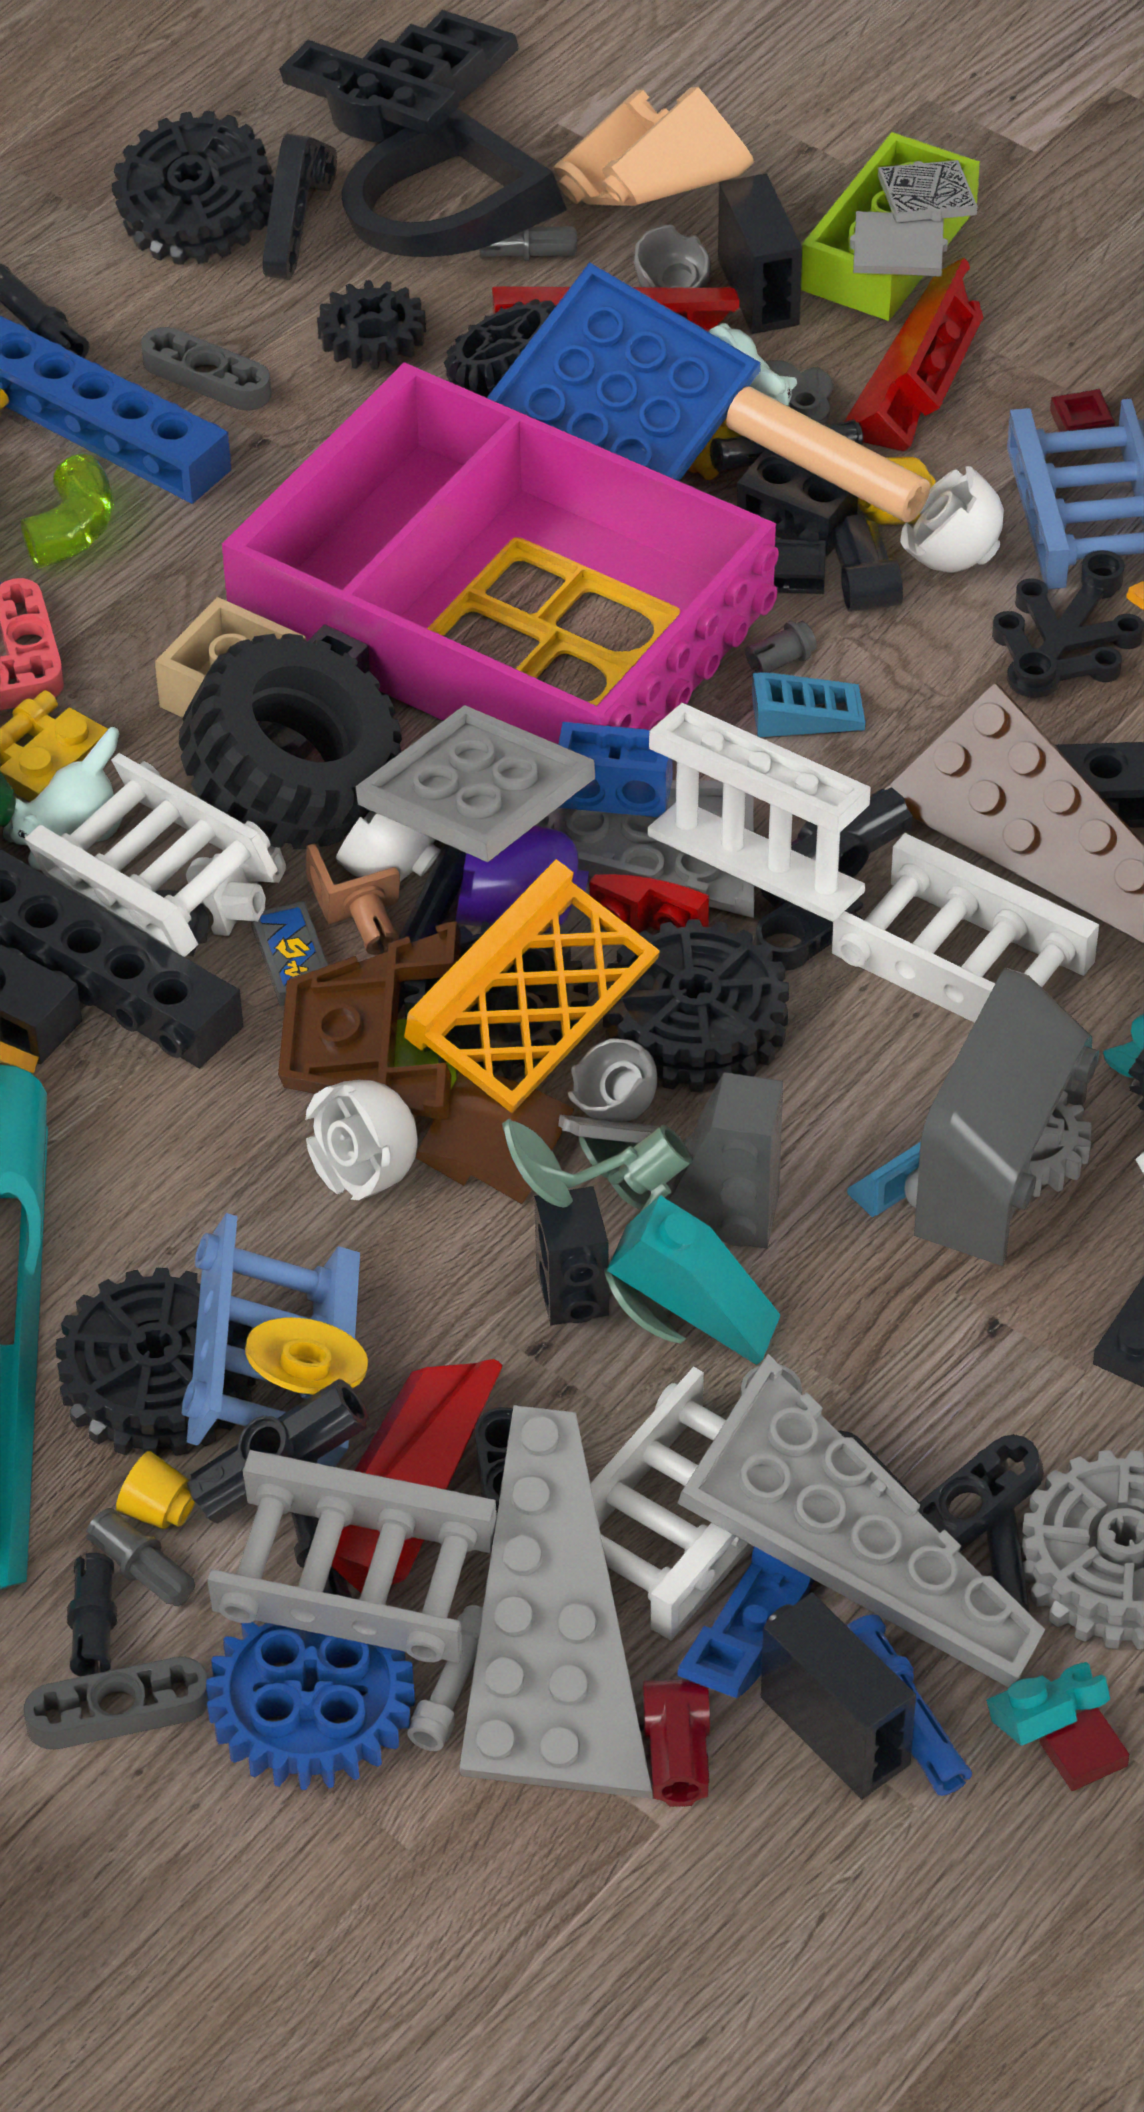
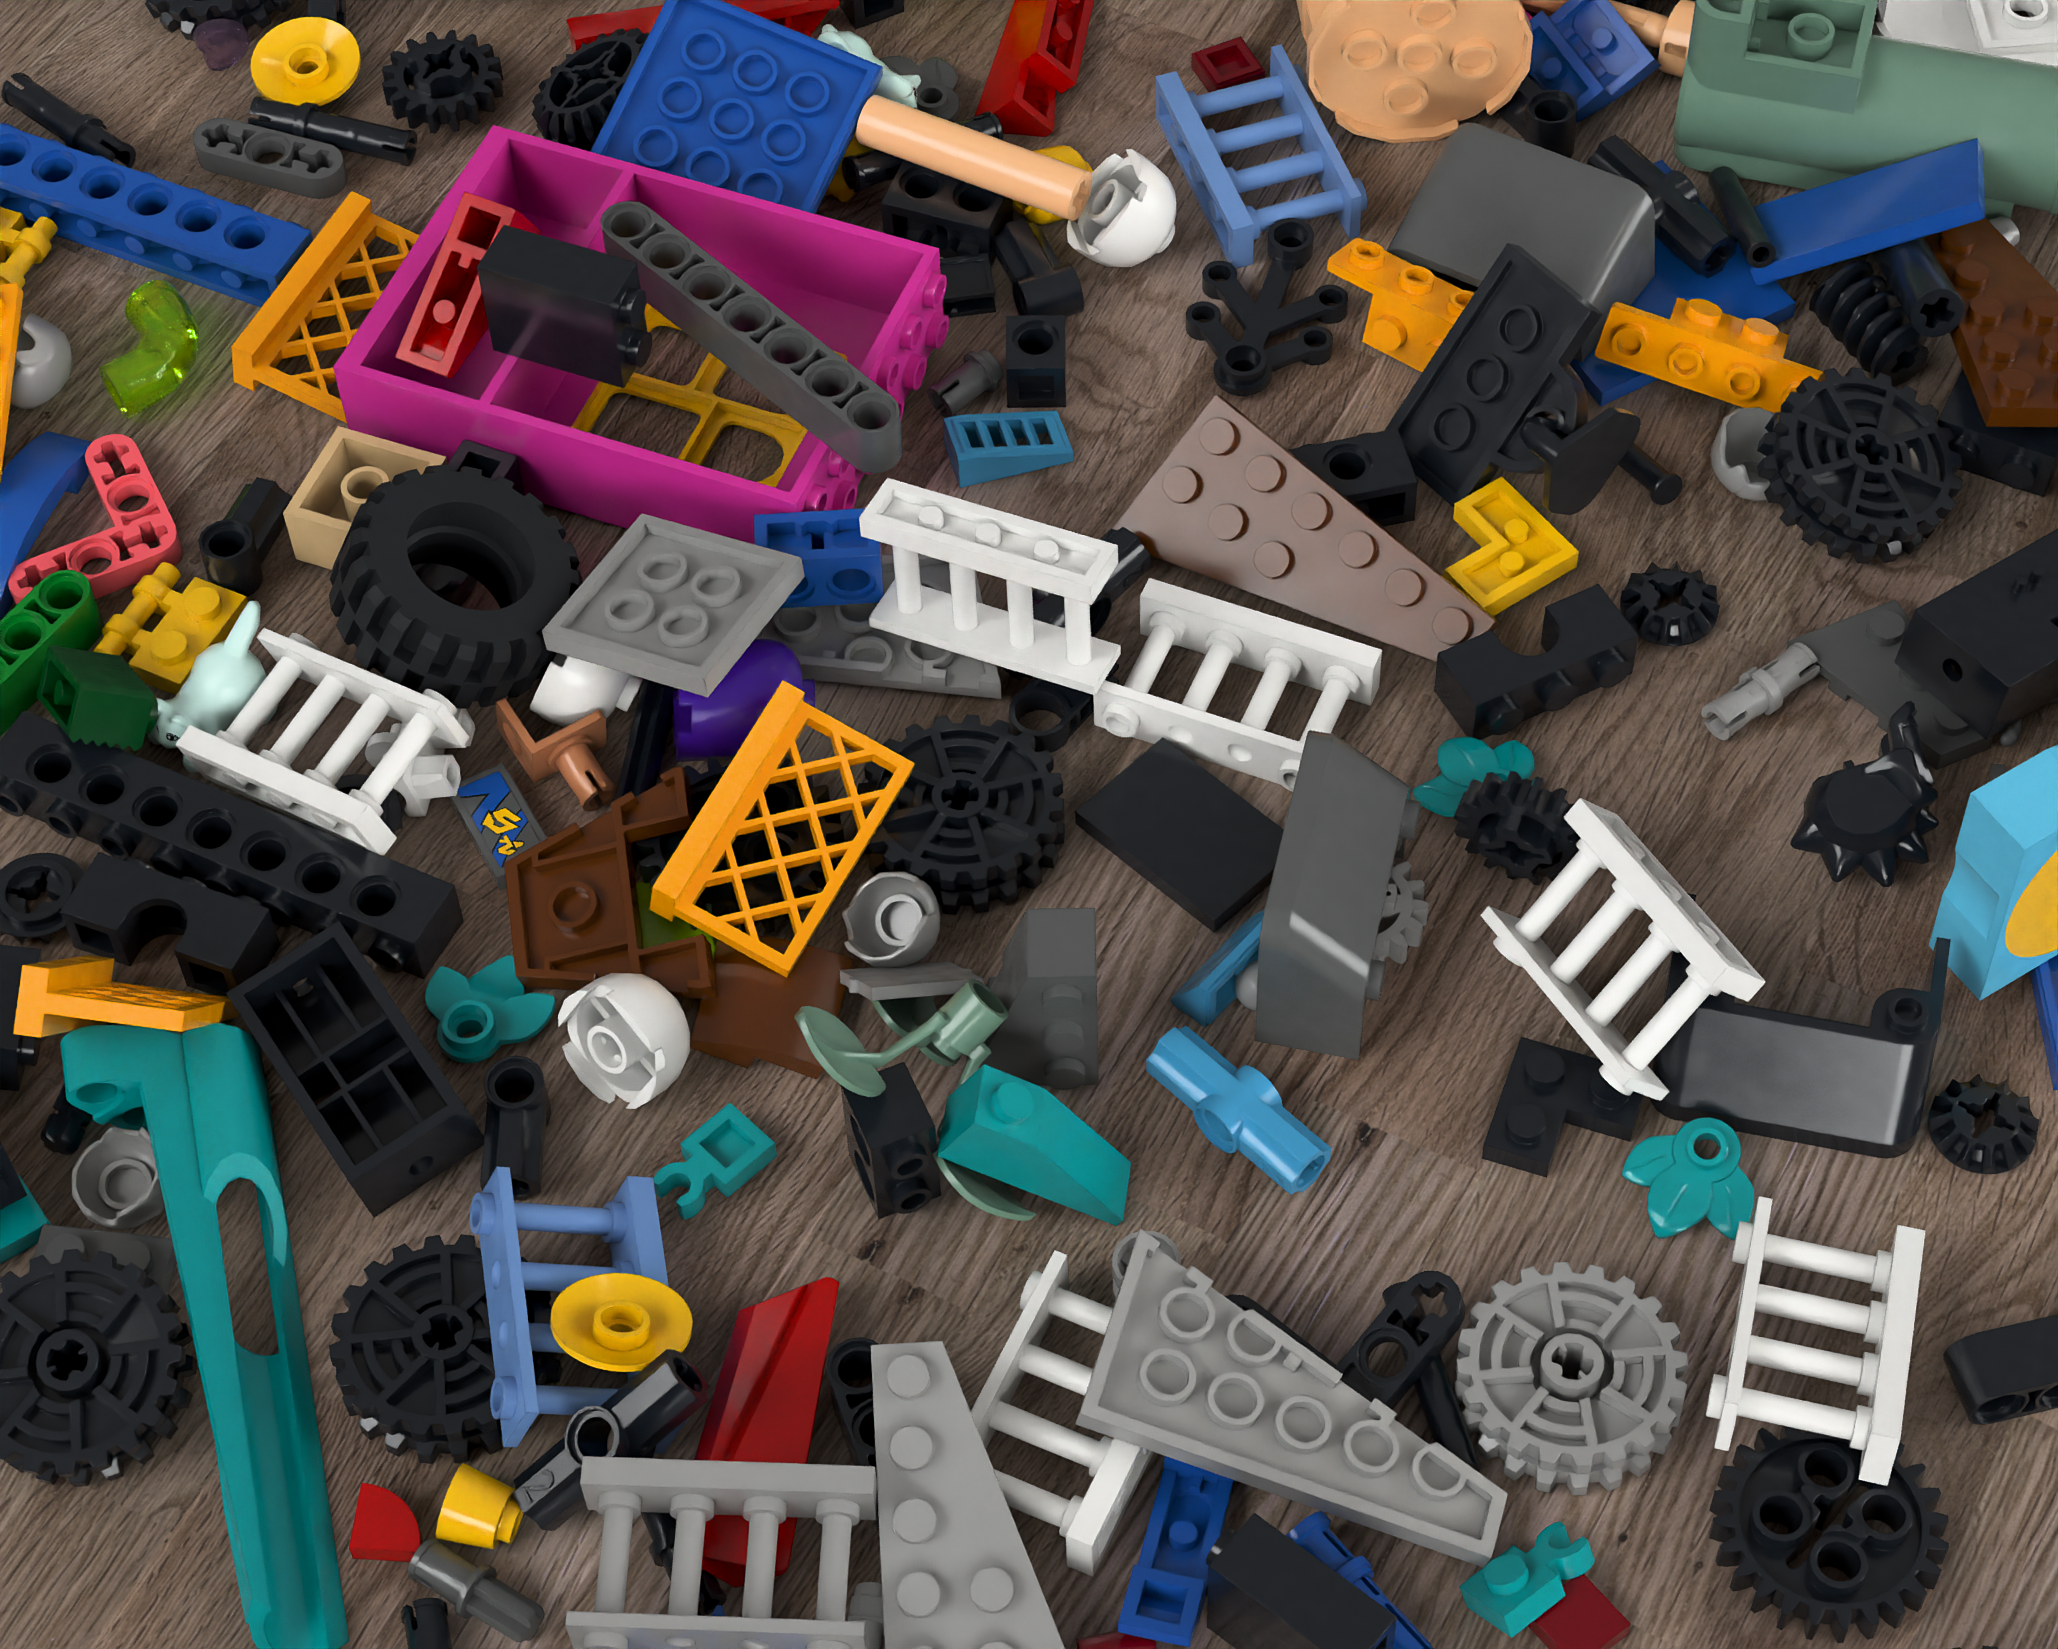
camera: 10 degrees left, 5 degrees up
red slope [589,874,709,934] -> none
none -> clear purple piece [193,19,250,71]
none -> black piece [198,477,293,597]
none -> black brick [226,921,484,1217]
none -> light orange fence [231,191,420,423]
none -> black pin [248,95,417,166]
none -> yellow dish [250,17,361,106]
none -> red tile [349,1483,423,1562]
none -> red slope [395,191,542,379]
none -> teal plate [425,955,556,1063]
none -> black brick [477,225,653,388]
none -> black piece [480,1055,552,1200]
none -> dark grey beam [600,201,903,473]
none -> teal plate [653,1103,777,1220]
none -> black brick [1006,315,1066,408]
none -> black tile [1075,737,1284,933]
none -> dark azure piece [1146,1026,1331,1195]

